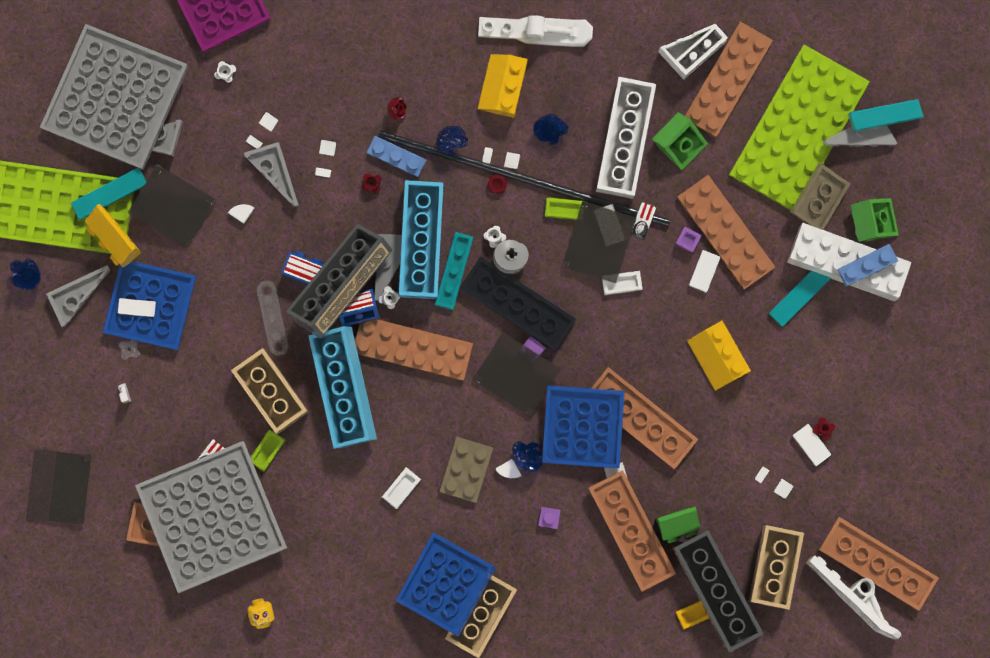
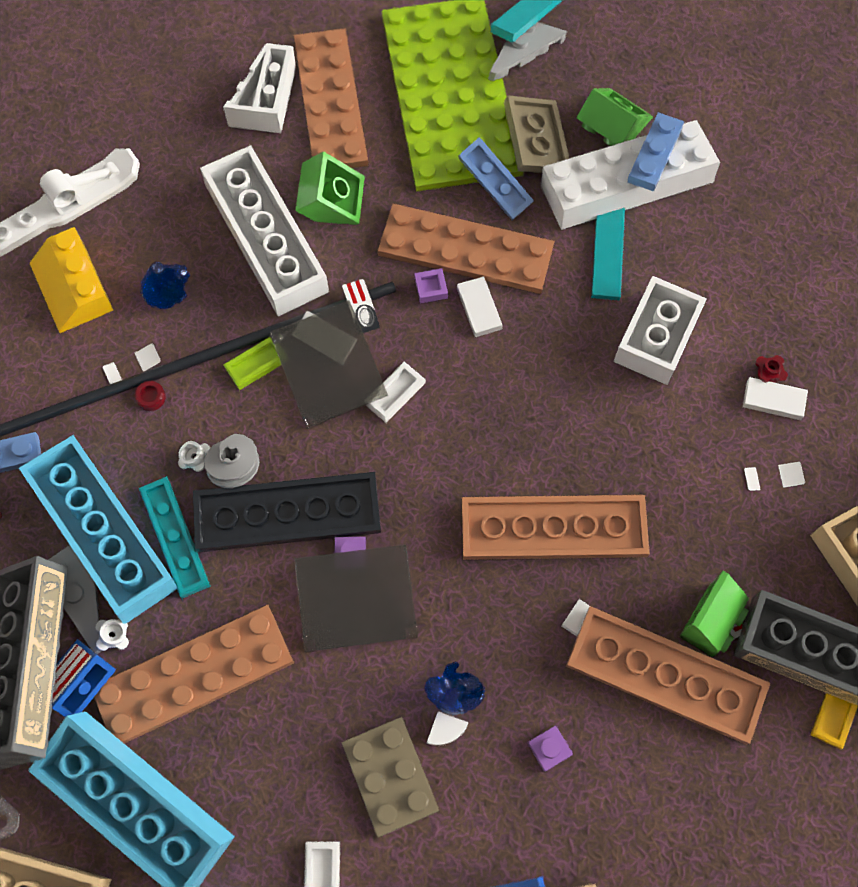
camera: 40 degrees left, 15 degrees down
clear blue hair [436,126,468,156] -> none
blue plate [542,385,625,468] -> none
yellow slope [687,321,751,391] -> none
none -> medium blue plate [458,137,534,220]
none -> white brick [614,276,707,385]

